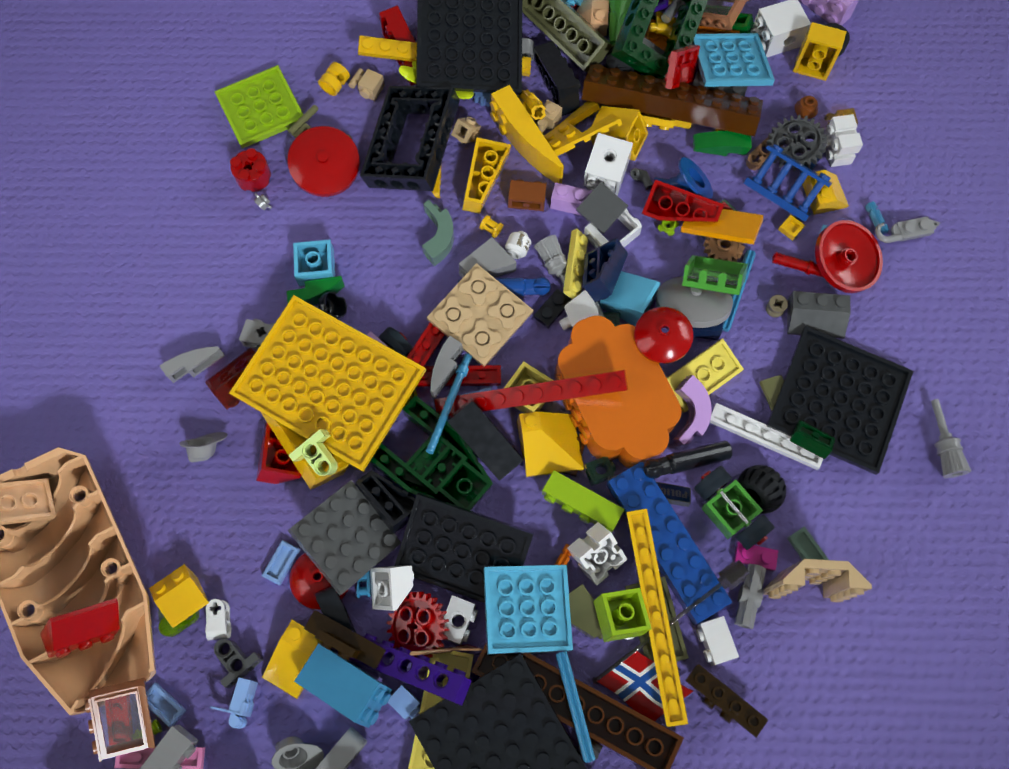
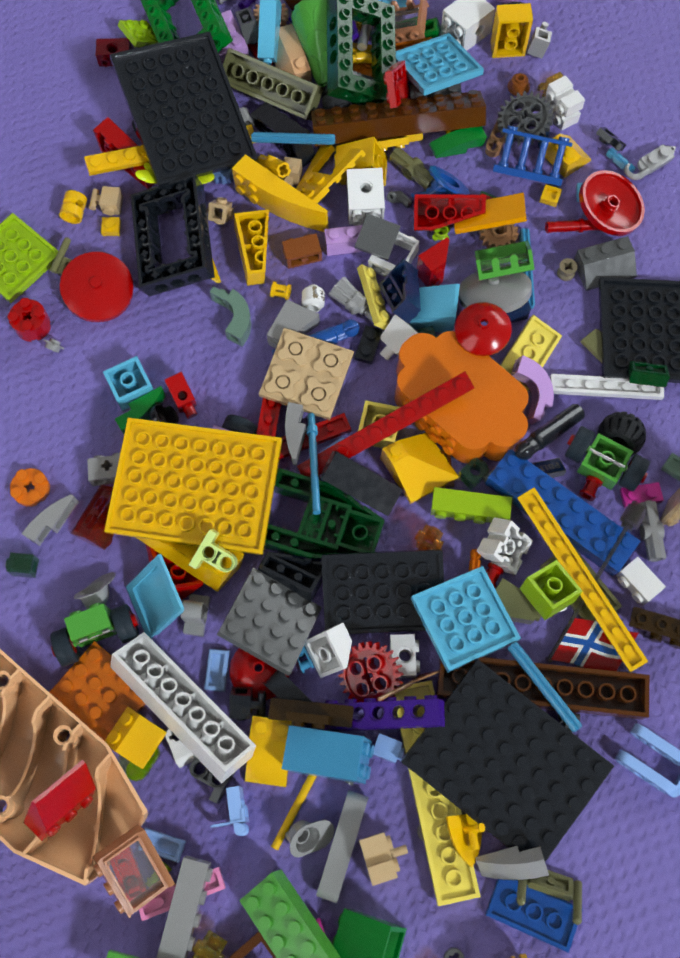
camera: 20 degrees left, 0 degrees up
none -> clear green brick [5,552,39,578]
none -> orange plate [10,468,50,507]
none -> orange plate [49,641,146,741]
none -> brick [50,603,139,667]
none -> yellow plate [101,217,121,236]
none -> white brick [110,632,256,784]
none -> medium azure piece [126,554,184,639]
none -> red torso [164,372,197,419]
none -> light grey tile [181,594,210,637]
none -> black brick [229,686,266,721]
none -> dark azure axle [251,132,335,145]
none -> yellow bar [271,775,317,850]
none -> olive piece [389,147,434,189]
none -> clear orange brick [414,524,444,550]
none -> red slope [417,237,449,287]
none -> red bush [486,563,504,588]
none -> light grey brick [527,22,552,59]
none -> red bush [579,475,603,501]
none -> black plate [596,127,626,151]

